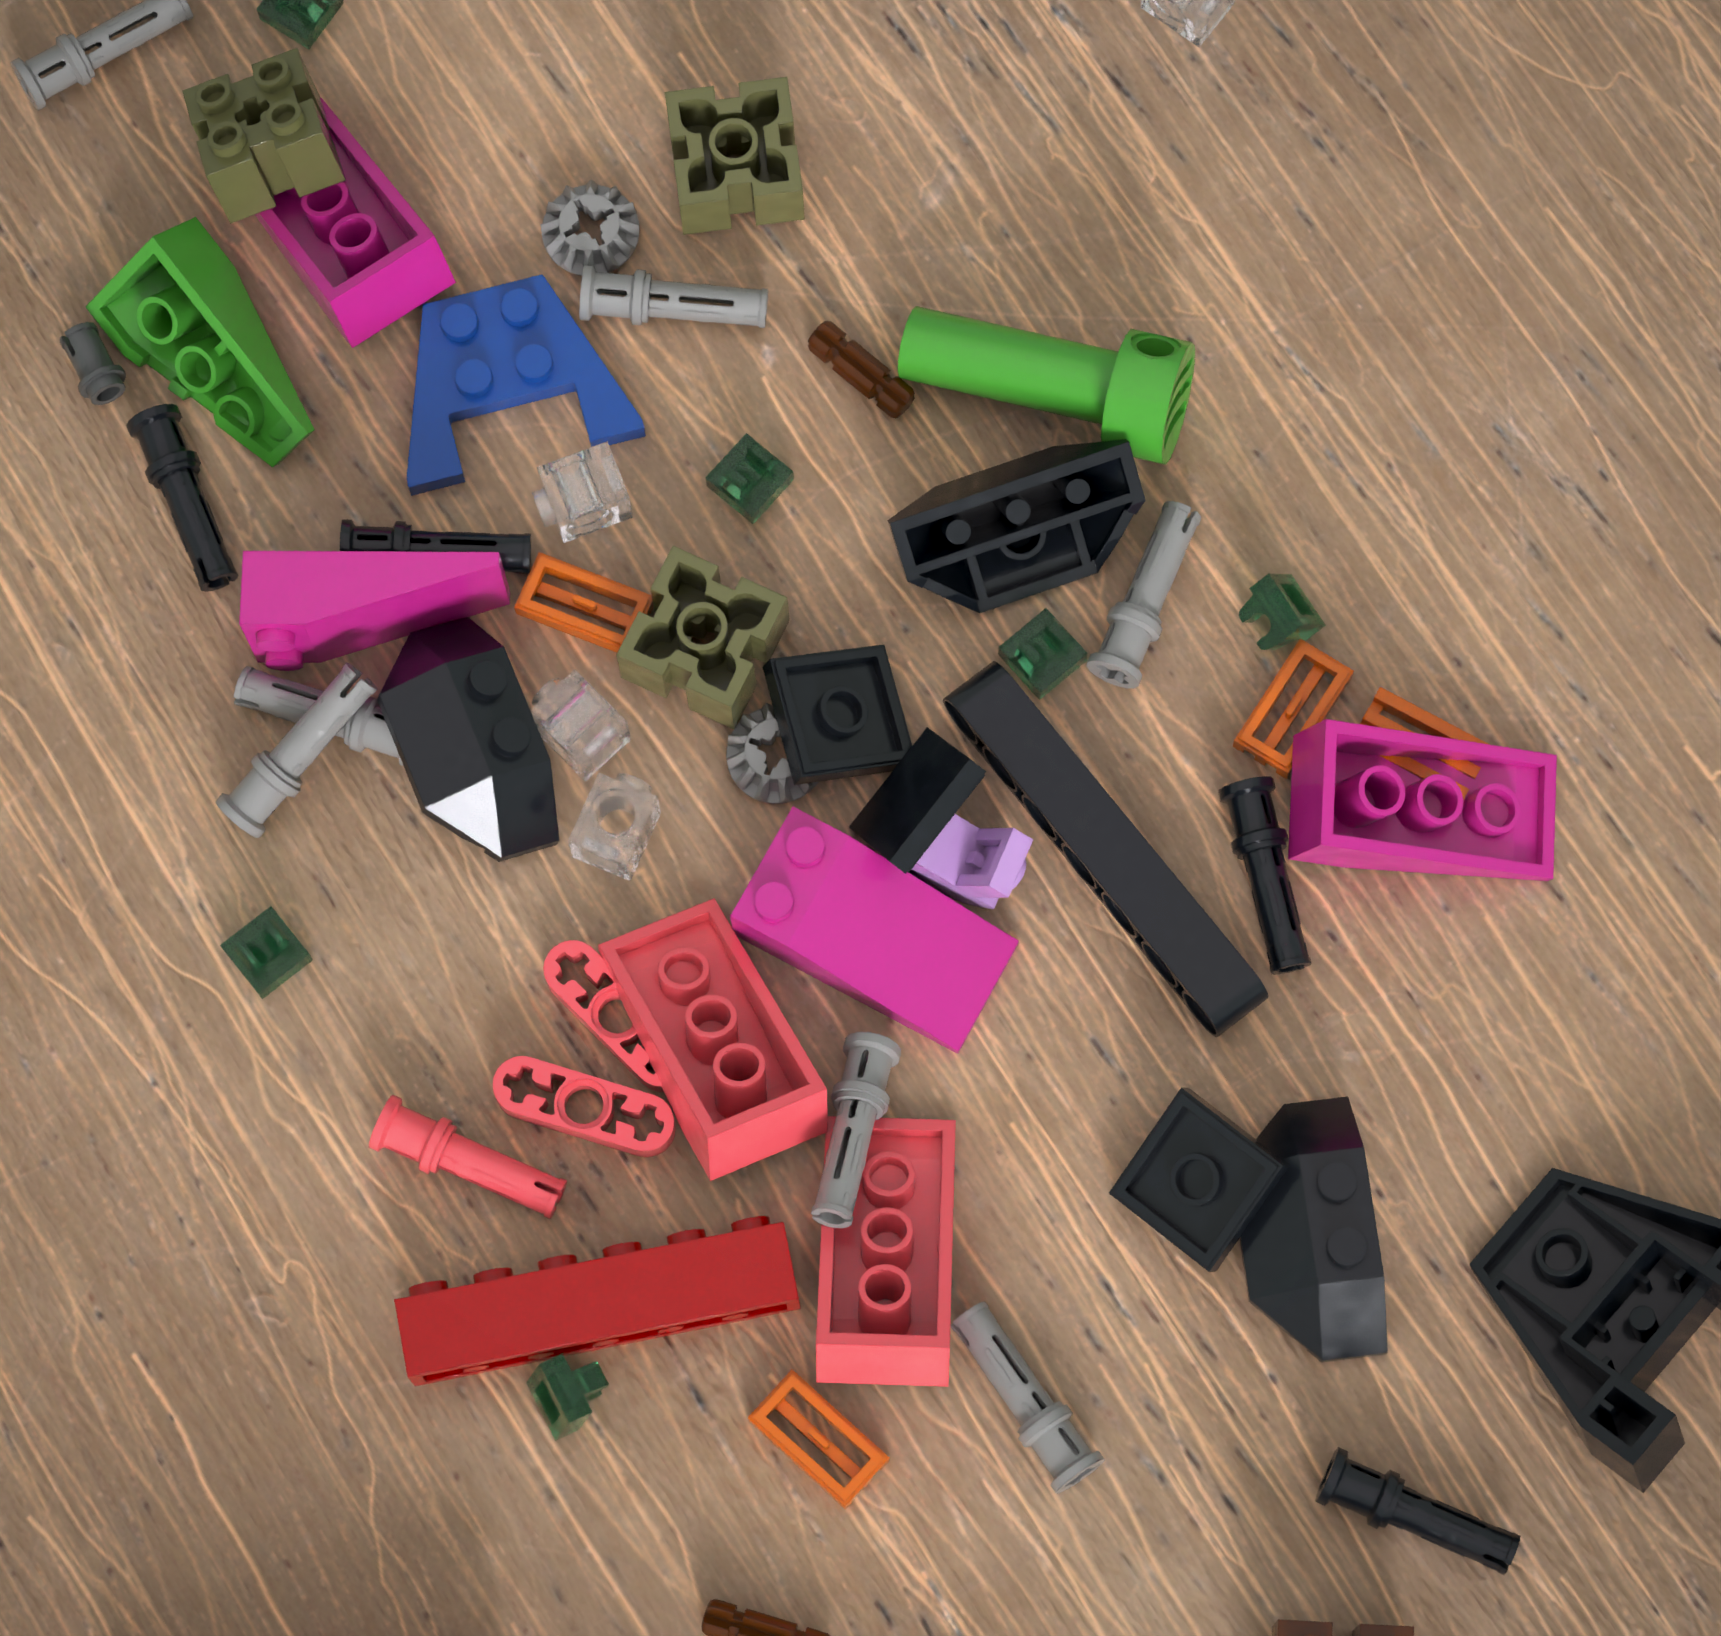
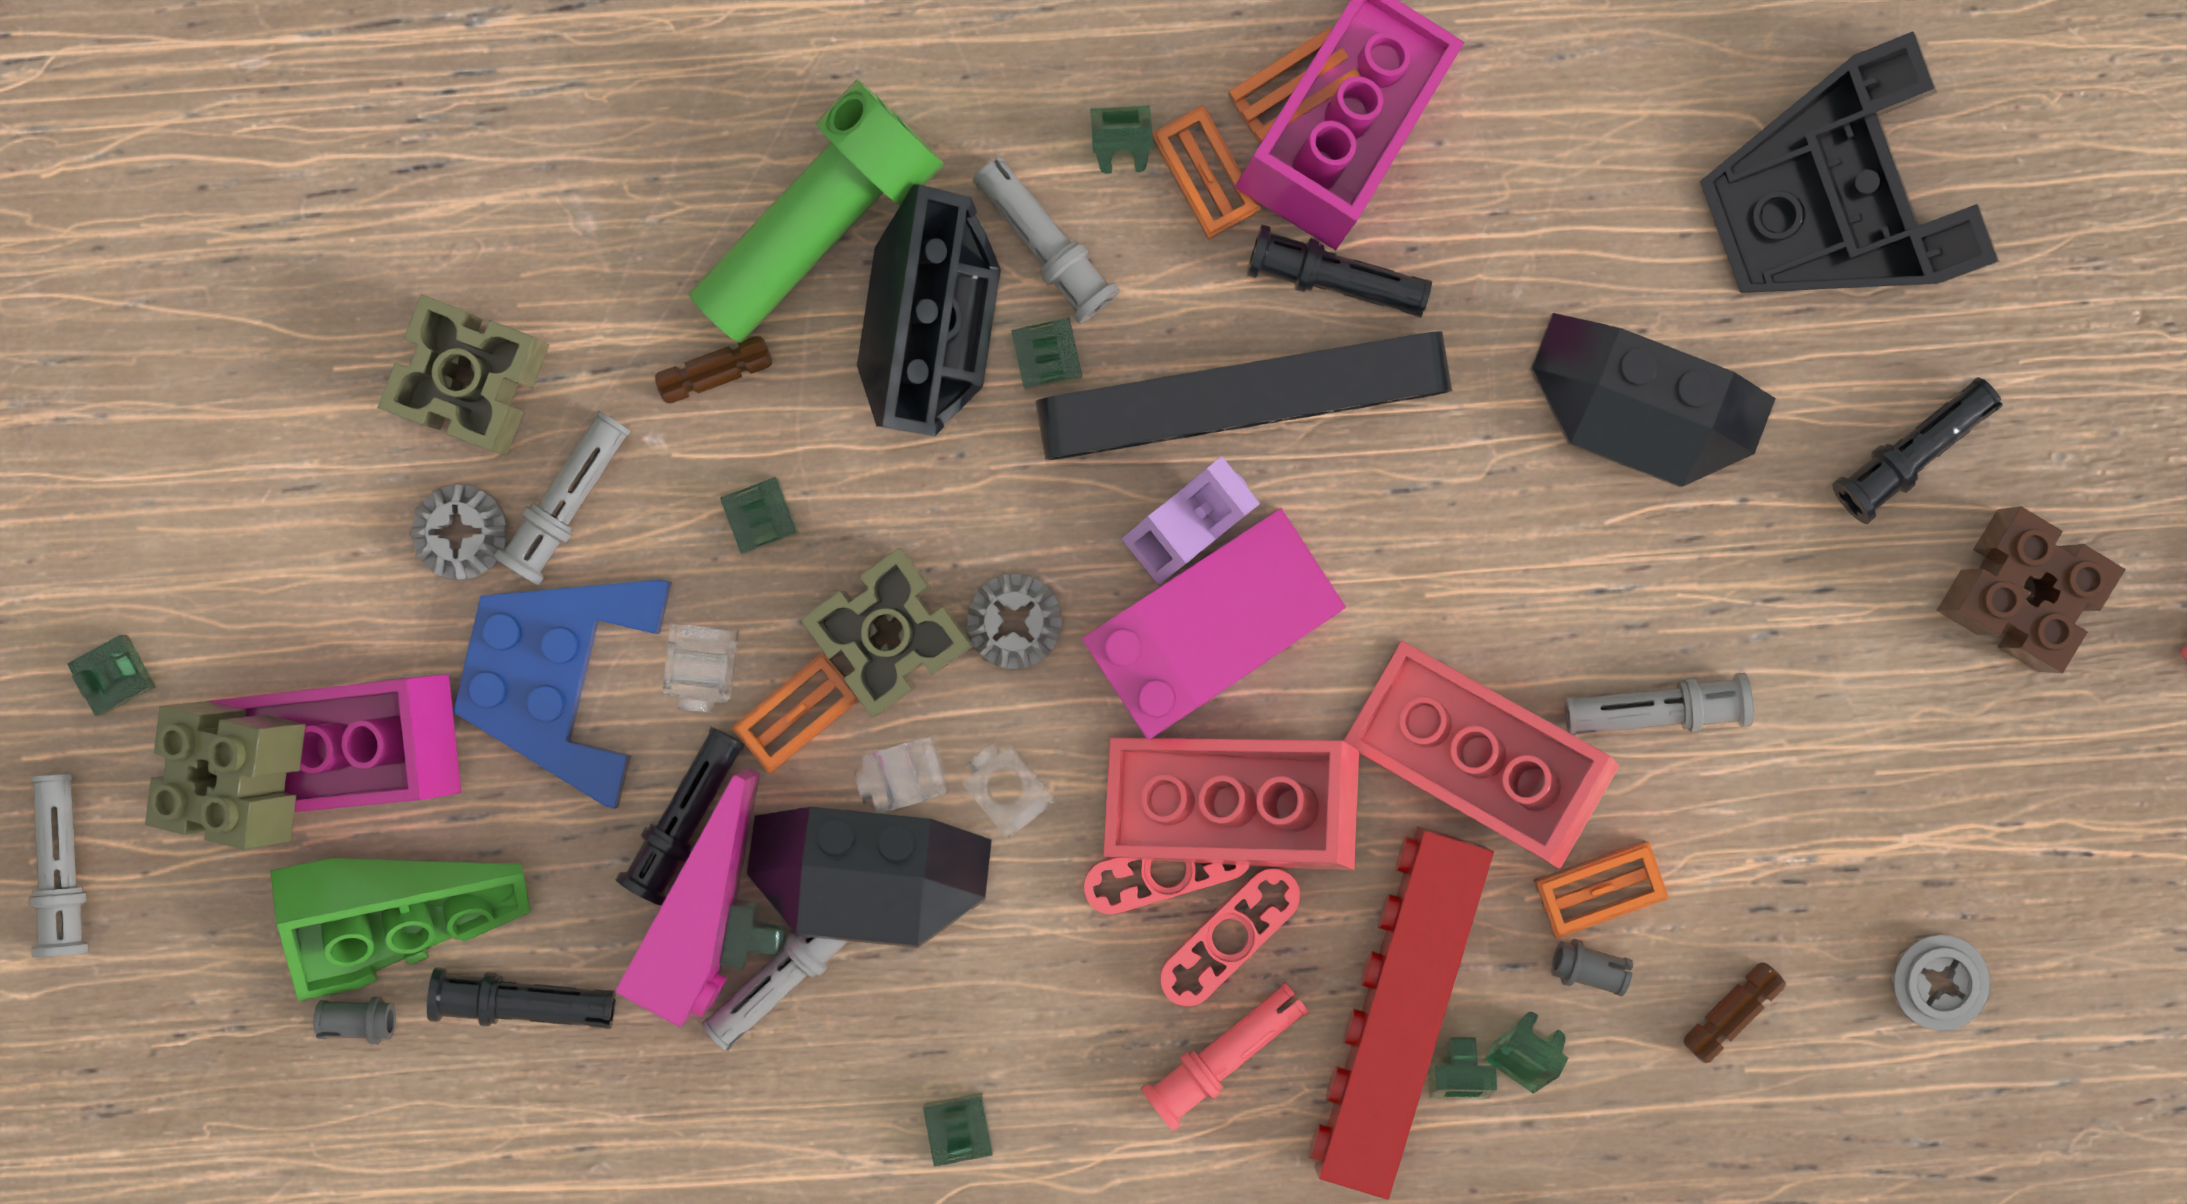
camera: 65 degrees left, 15 degrees up
light grey pin [216,662,378,838] -> none
black tile [762,644,912,785] -> none
light grey pin [811,1032,901,1228] -> none
black tile [849,727,986,874] -> none
black tile [1109,1088,1290,1272] -> none
none -> clear green tile [720,899,785,969]
none -> clear green tile [1484,1011,1569,1094]
none -> dark grey pin [1551,939,1633,997]

